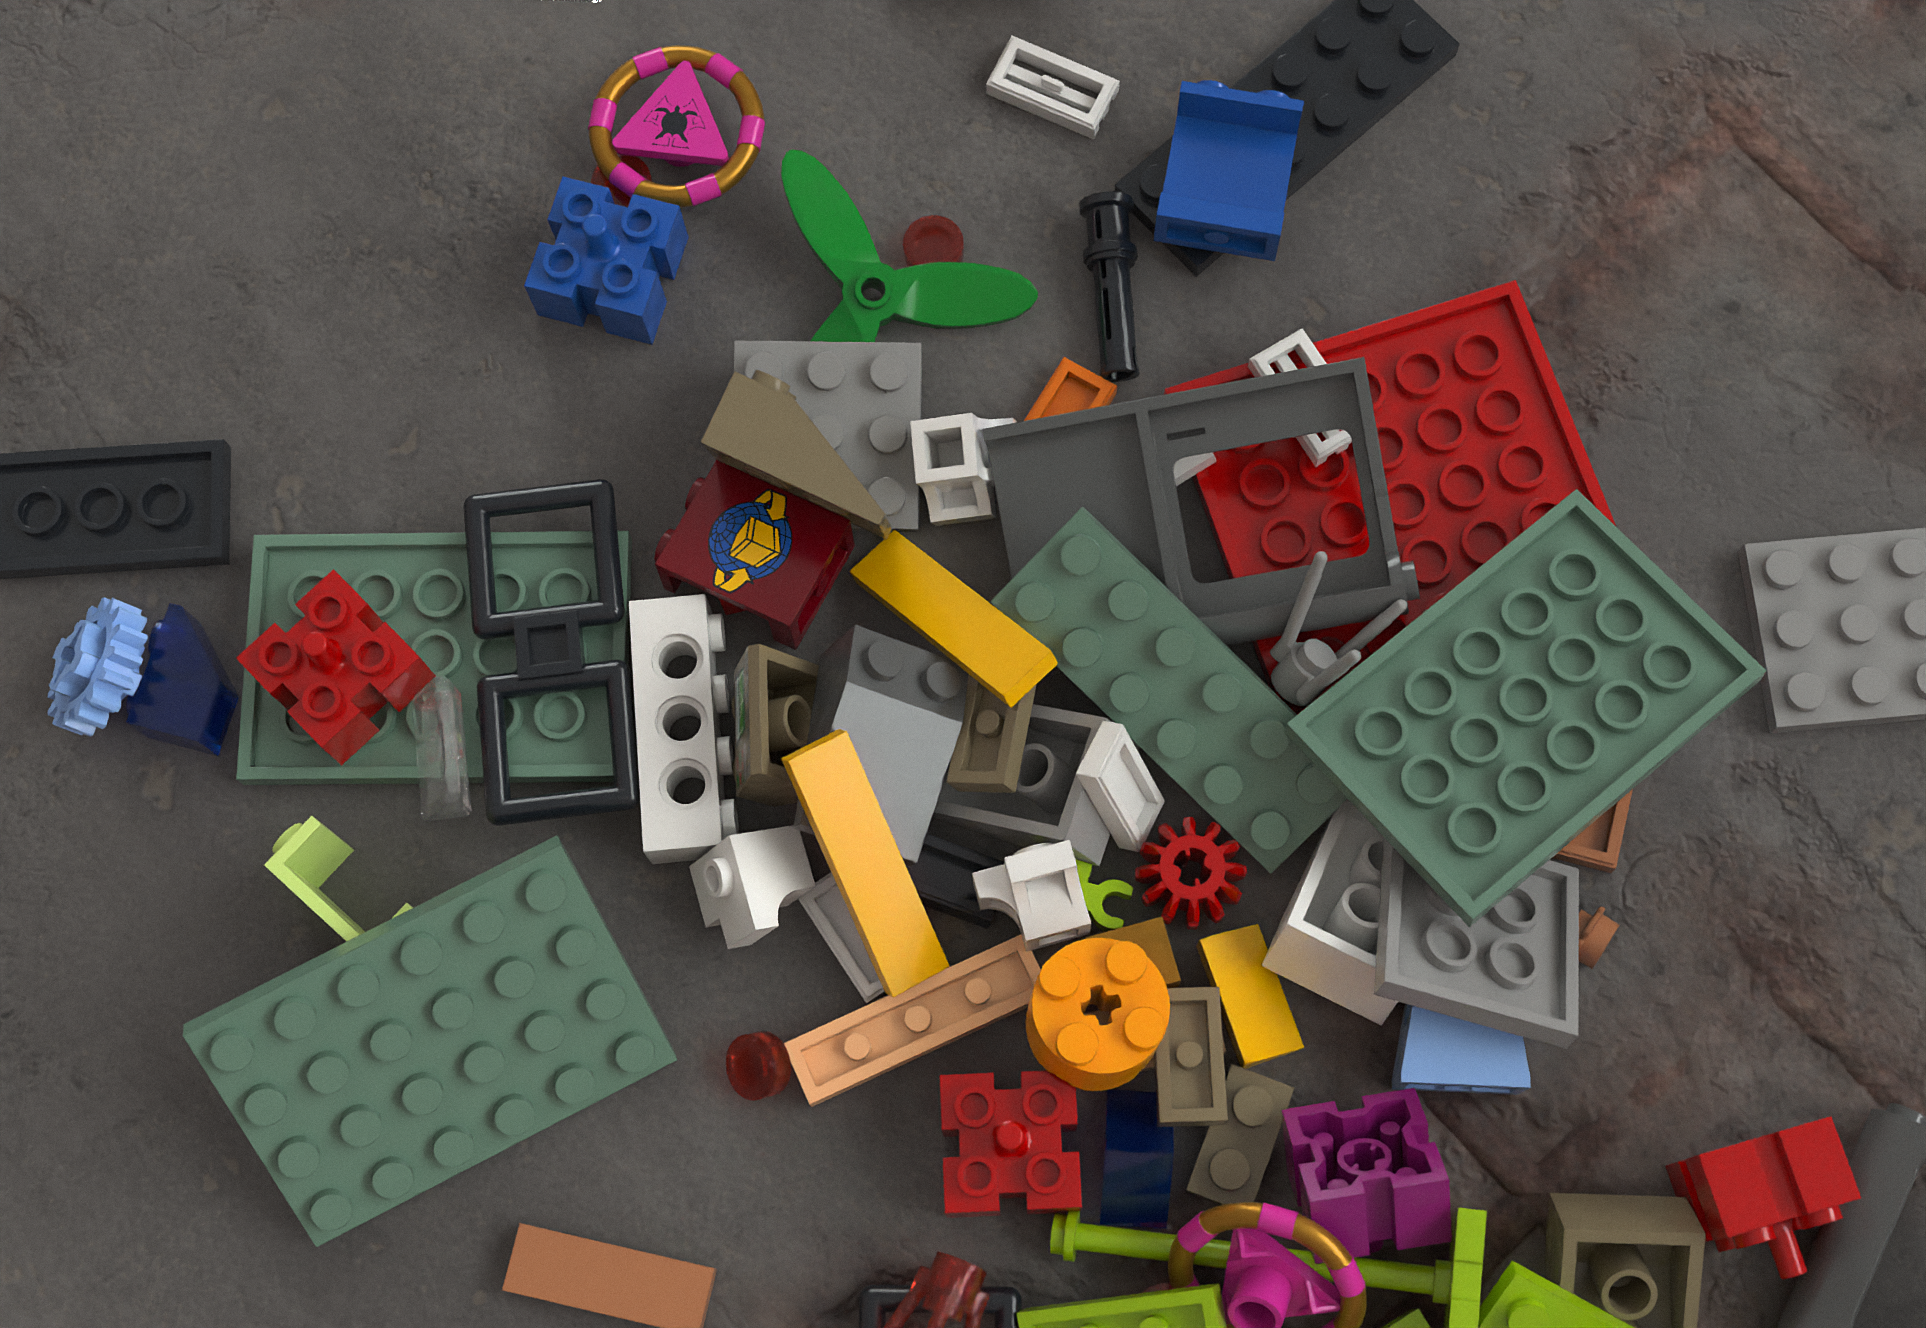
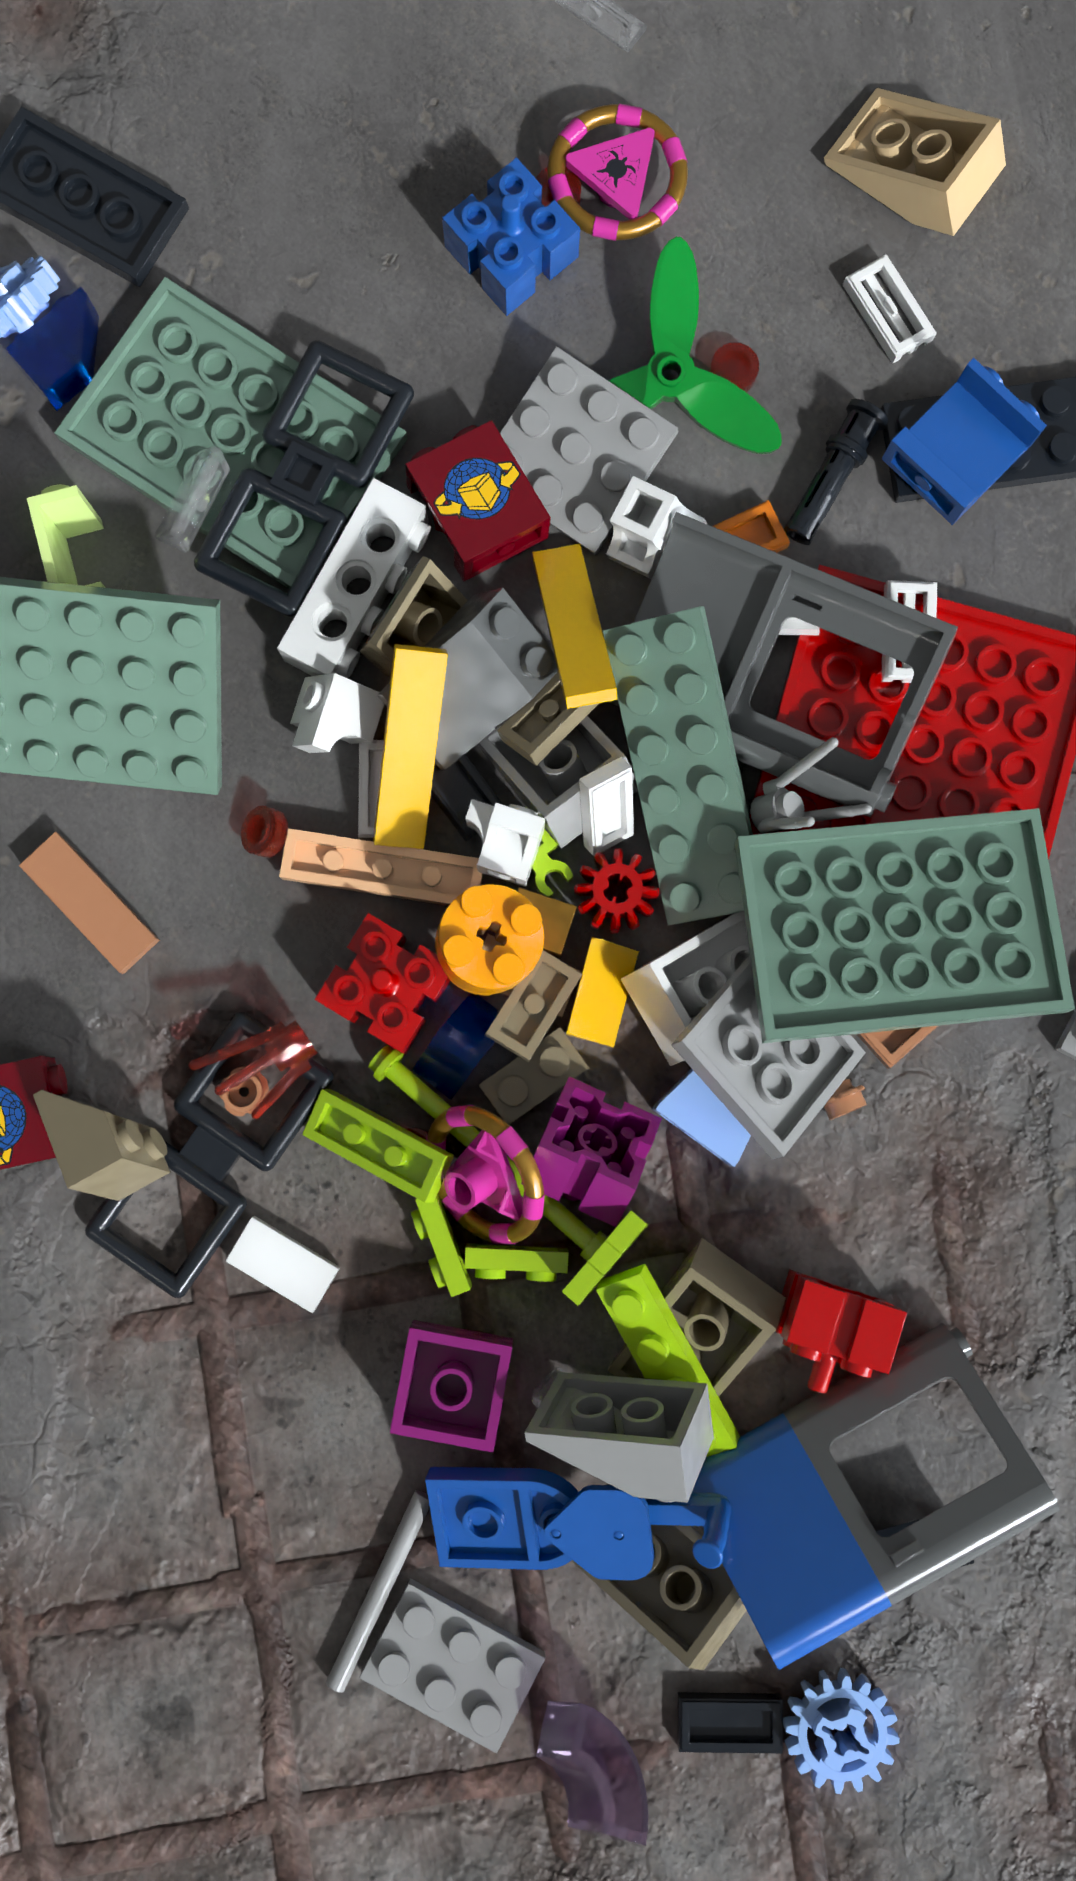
camera: 25 degrees right, 10 degrees up
red brick [236,569,437,766] -> none
dark tan slope [701,370,892,540] -> none

